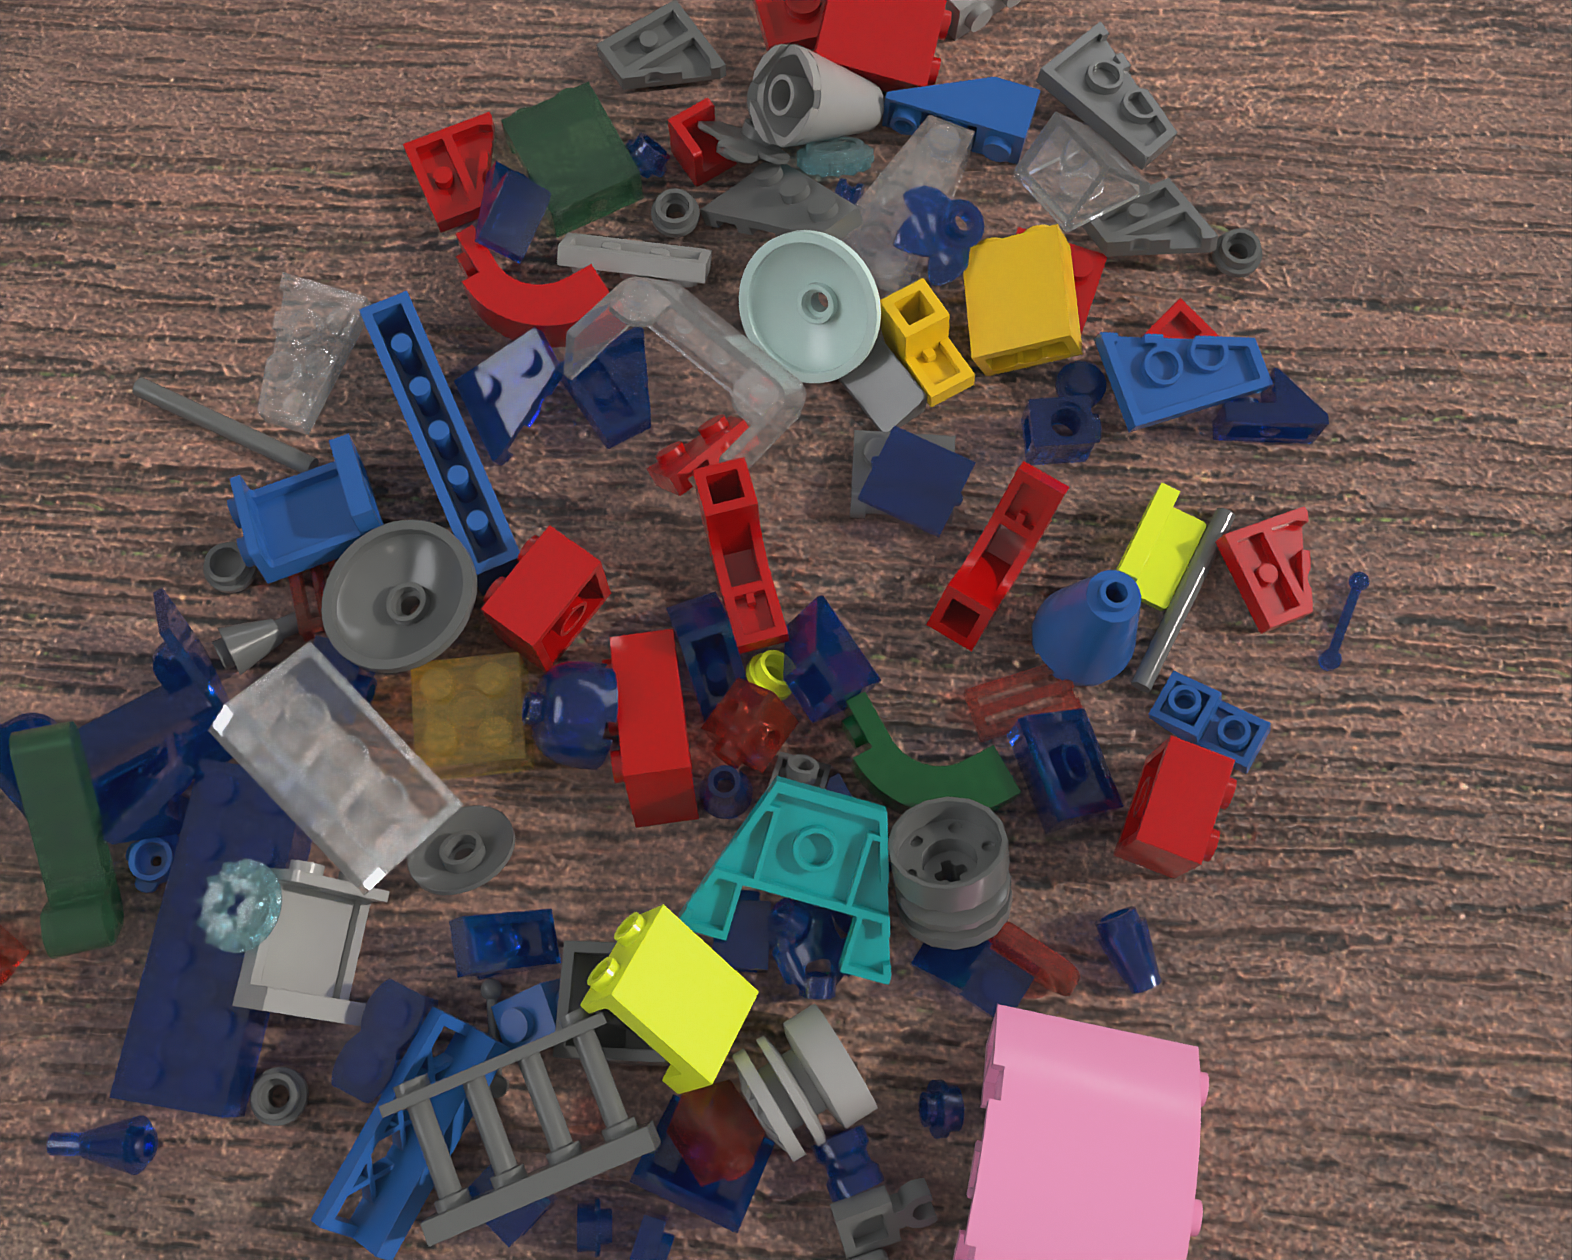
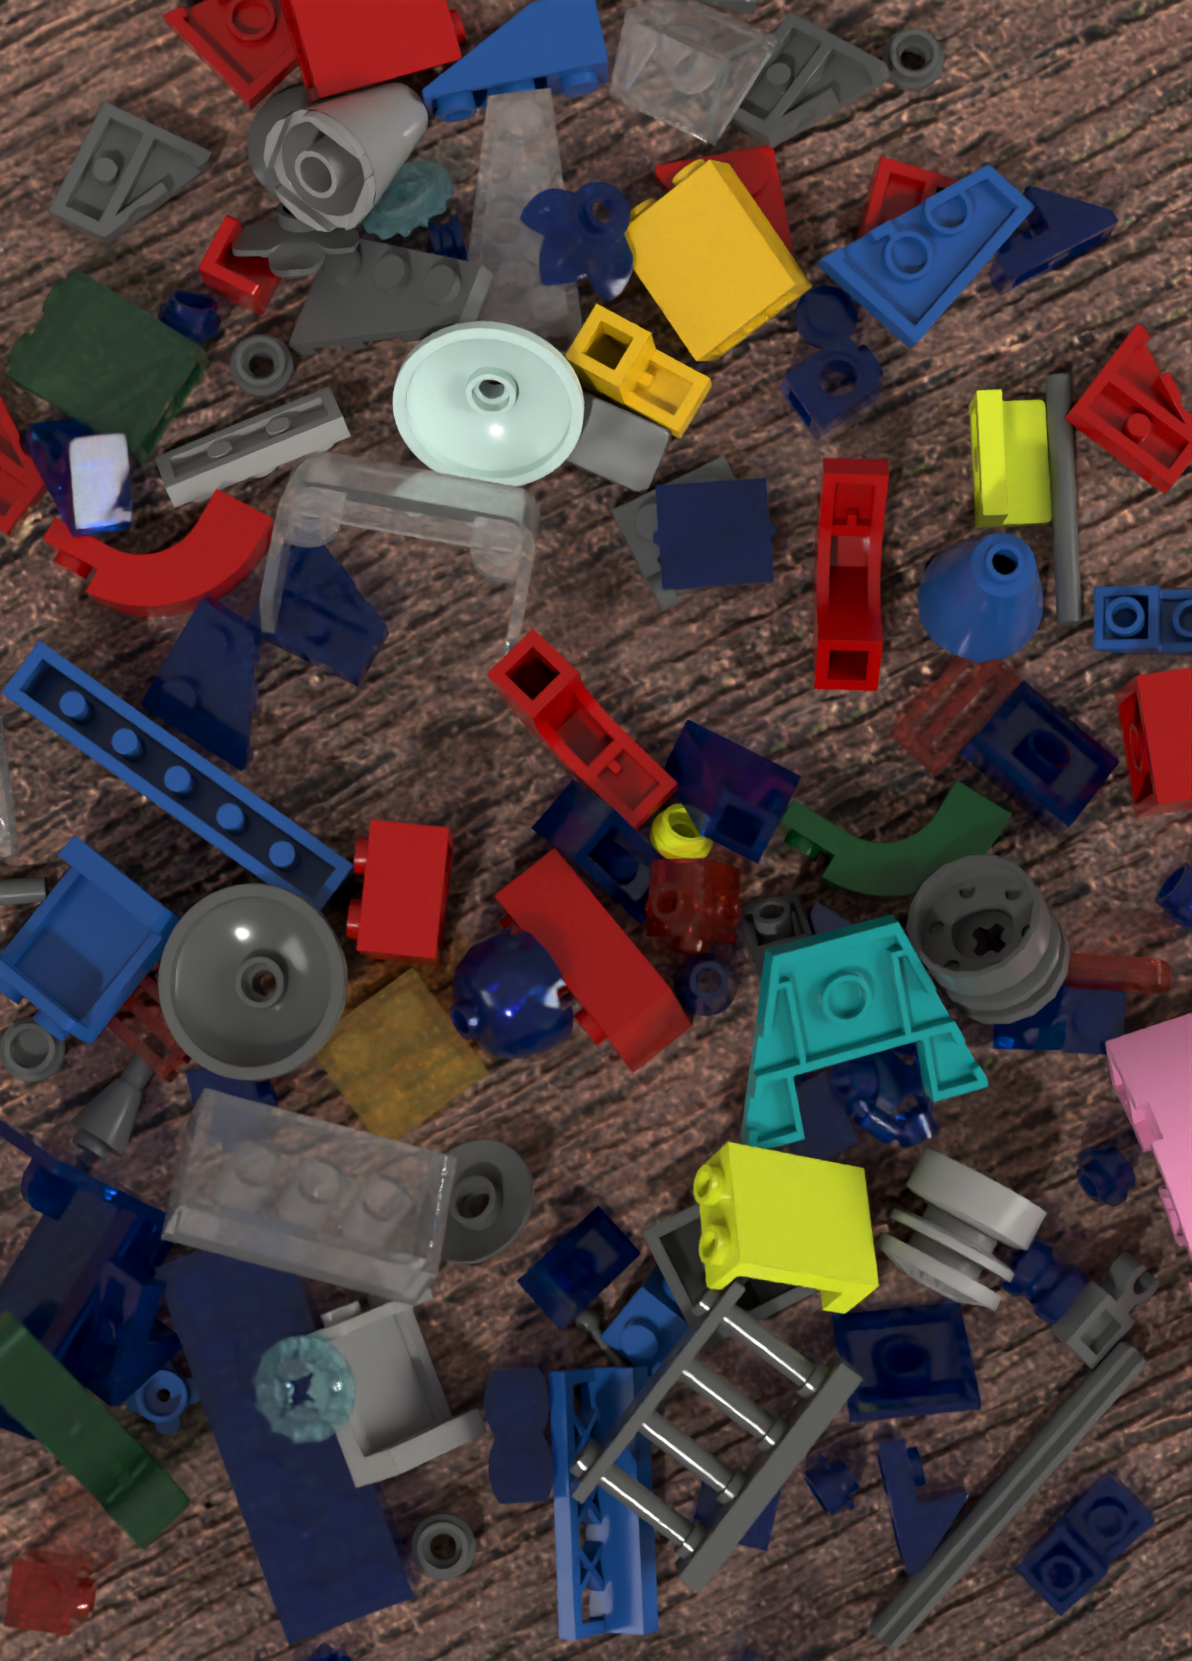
camera: 30 degrees left, 10 degrees up
red wing [647,414,754,496] -> none
clear red brick [667,1079,766,1187] -> none

